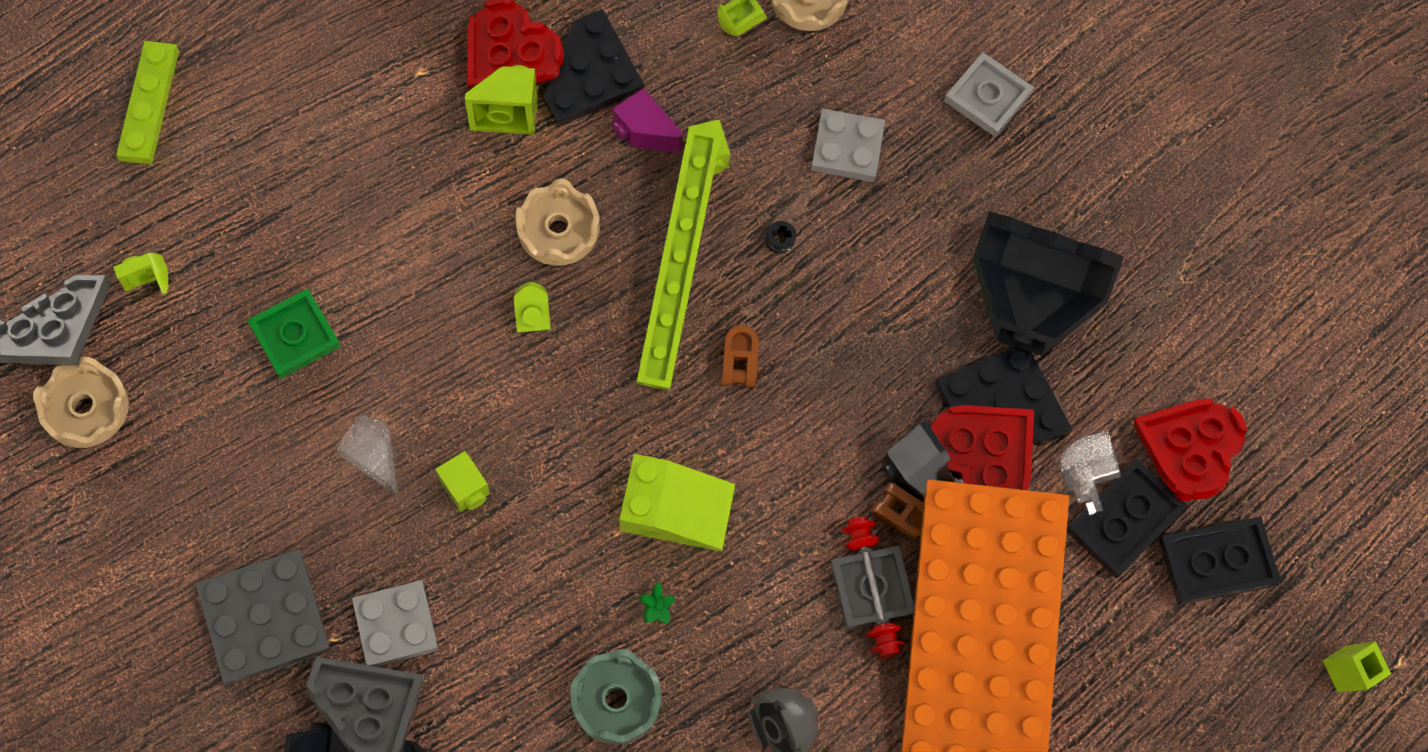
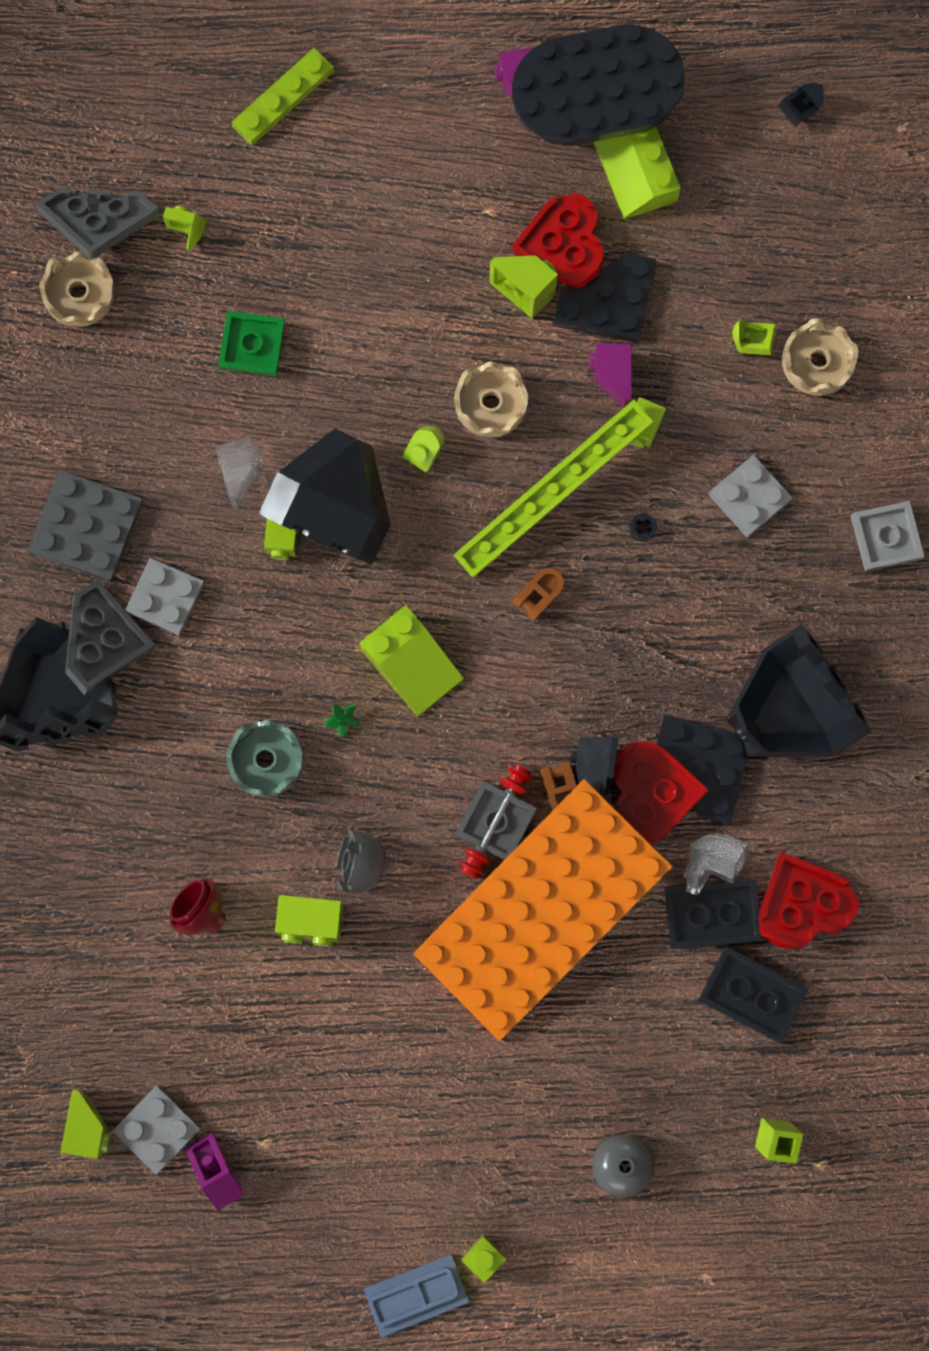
camera: 45 degrees right, 10 degrees up
none -> black panel [259,428,391,565]

